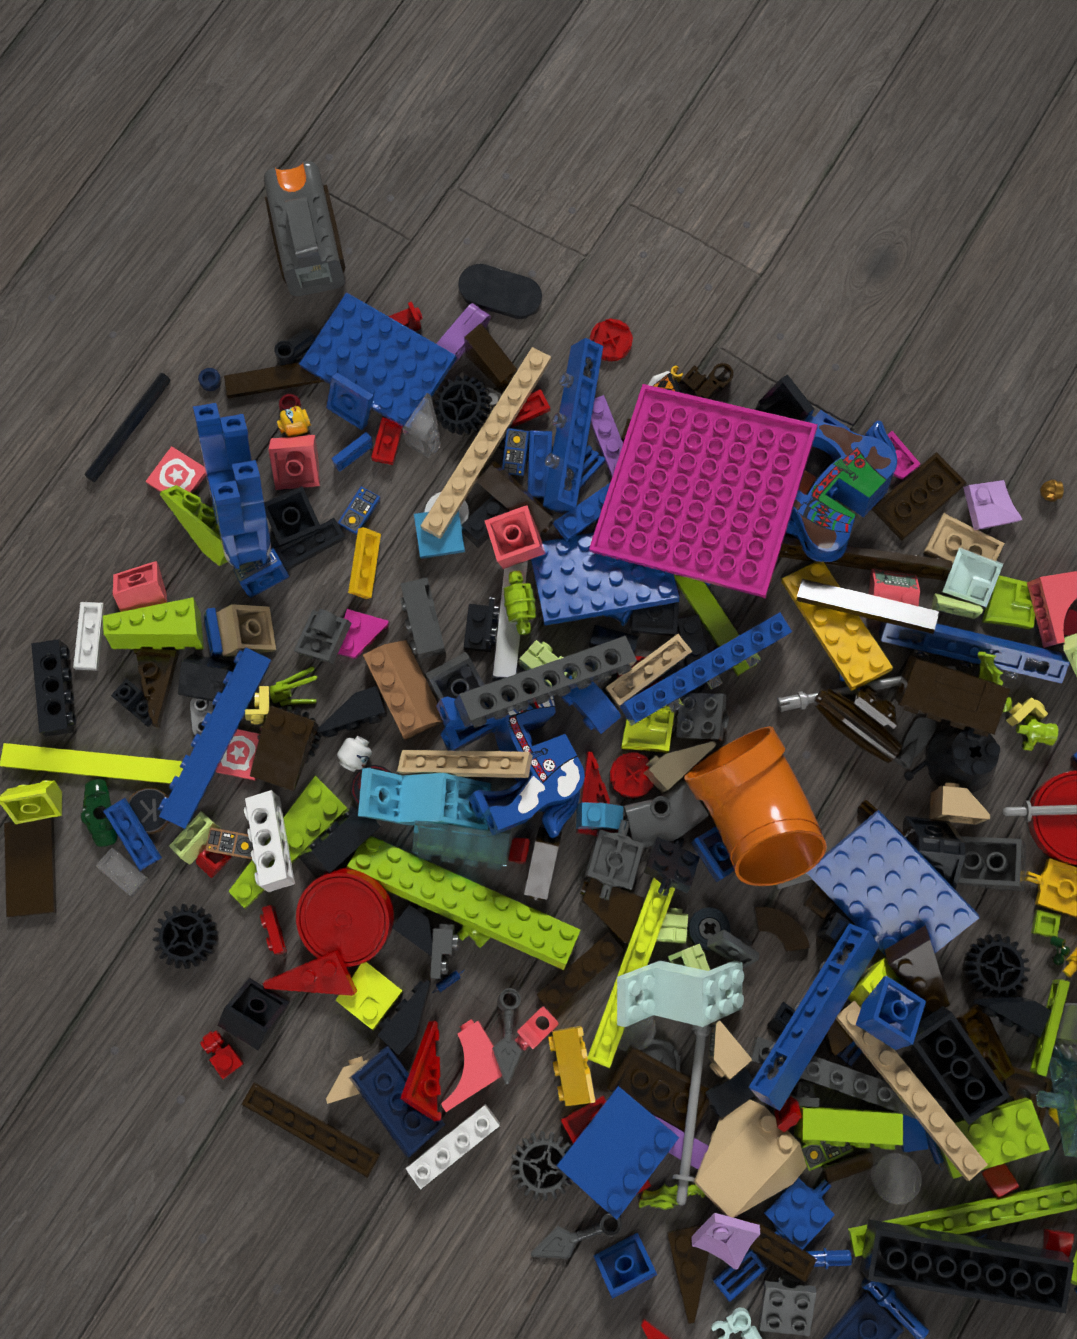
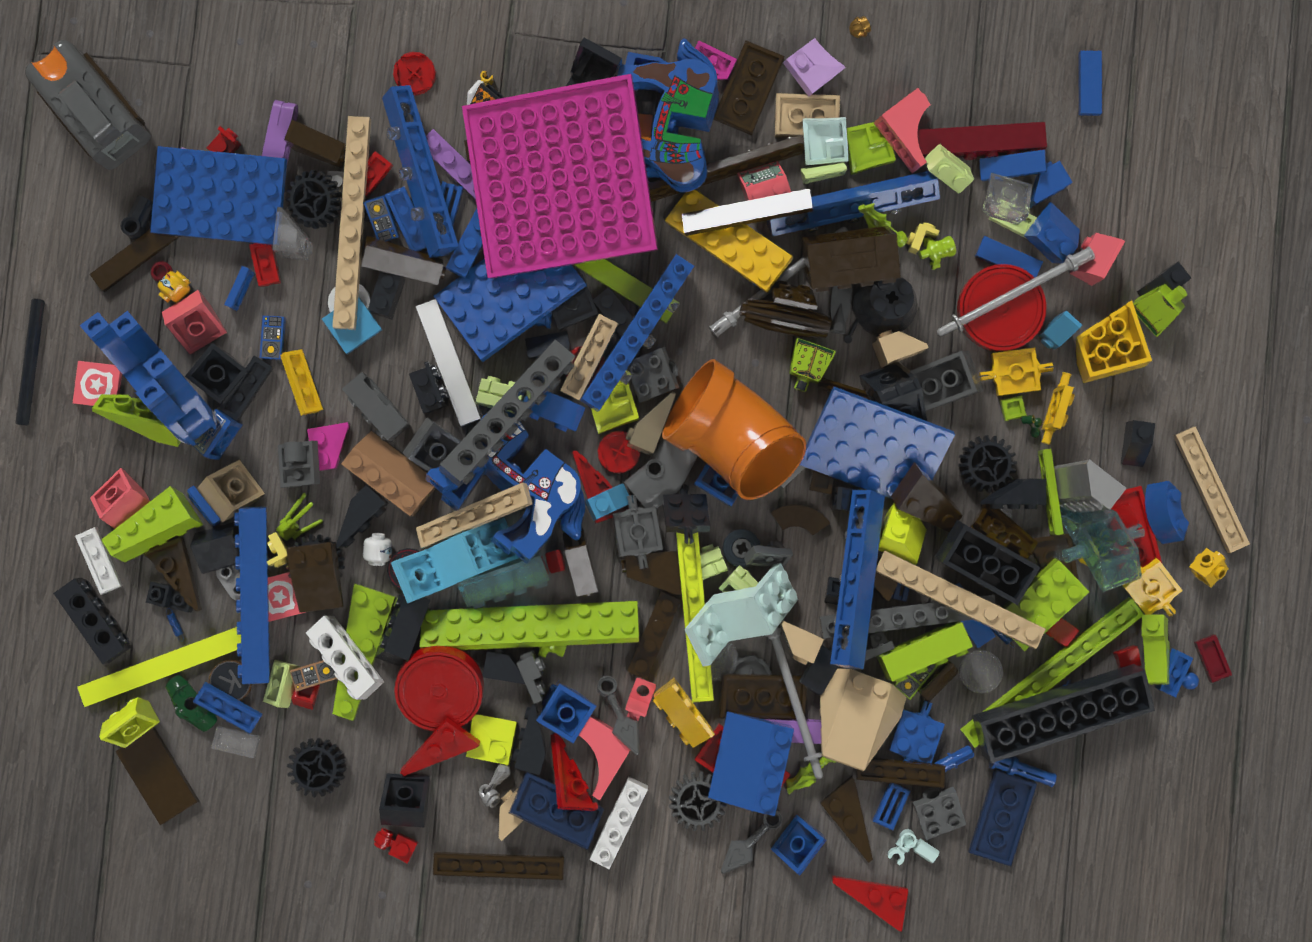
camera: 30 degrees left, 10 degrees up
dark blue tile [198,368,222,391] -> none
red plate [260,905,287,955] -> none
blue plate [326,373,374,430] -> none
black tile [458,264,542,319] -> none
coral slope [485,505,546,569] -> none
lime piece [503,571,536,635] -> none
dark brown piece [680,363,734,399] -> none
lavender plate [692,1213,760,1270] -> none
red plate [774,1096,802,1132] -> none
blue slope [856,976,926,1050] -> none
none -> blue piece [166,608,184,642]
none -> light grey piece [479,764,511,808]
none -> blue slope [536,683,596,743]
none -> lime torso [789,338,836,392]

